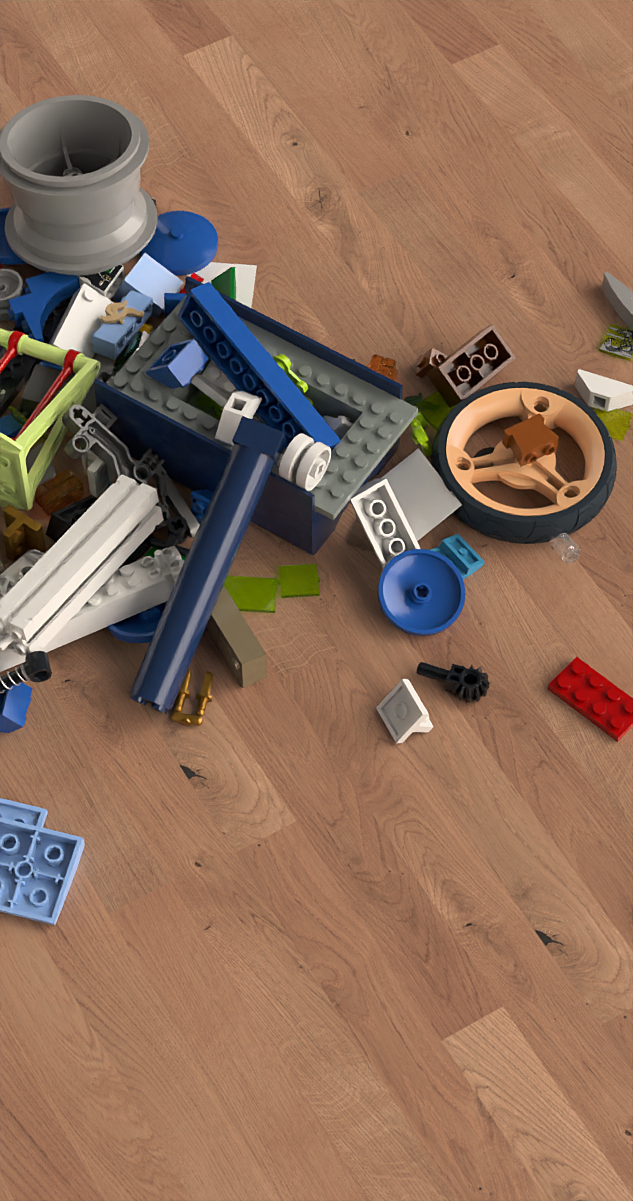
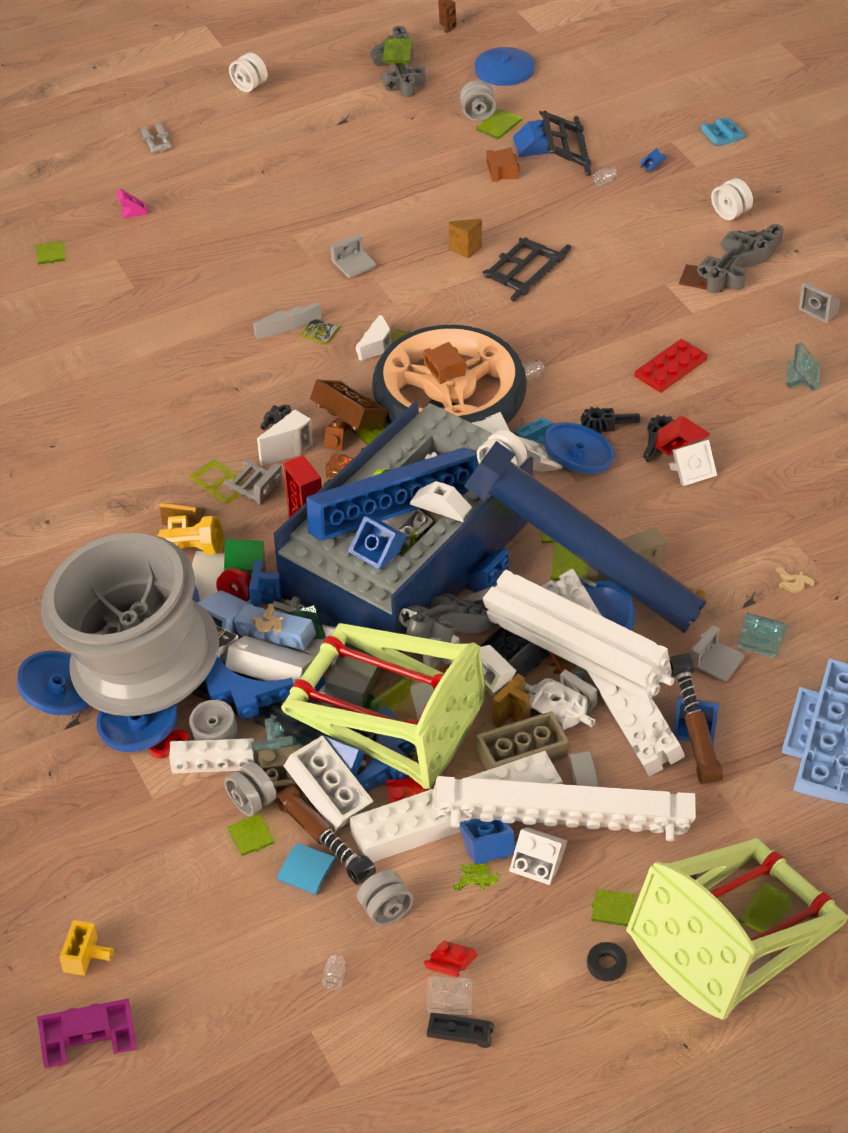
camera: 85 degrees left, 10 degrees down
none -> yellow piece [156,515,225,555]
none -> pearl gold slope [159,503,206,528]
none -> clear neon green window [190,460,251,505]
none -> light grey plate [223,459,282,505]
none -> white slope [257,410,313,466]
none -> black piece [260,404,291,430]
none -> red brick [283,455,322,518]
none -> white slope [480,645,516,697]
none -> black gear [580,406,640,434]
none -> red slope [655,416,710,456]
none -> light grey bracket [690,625,744,682]
none -> clear light blue bracket [737,613,787,658]
none -> tan piece [776,567,814,593]
none -> clear light blue bracket [785,342,820,391]

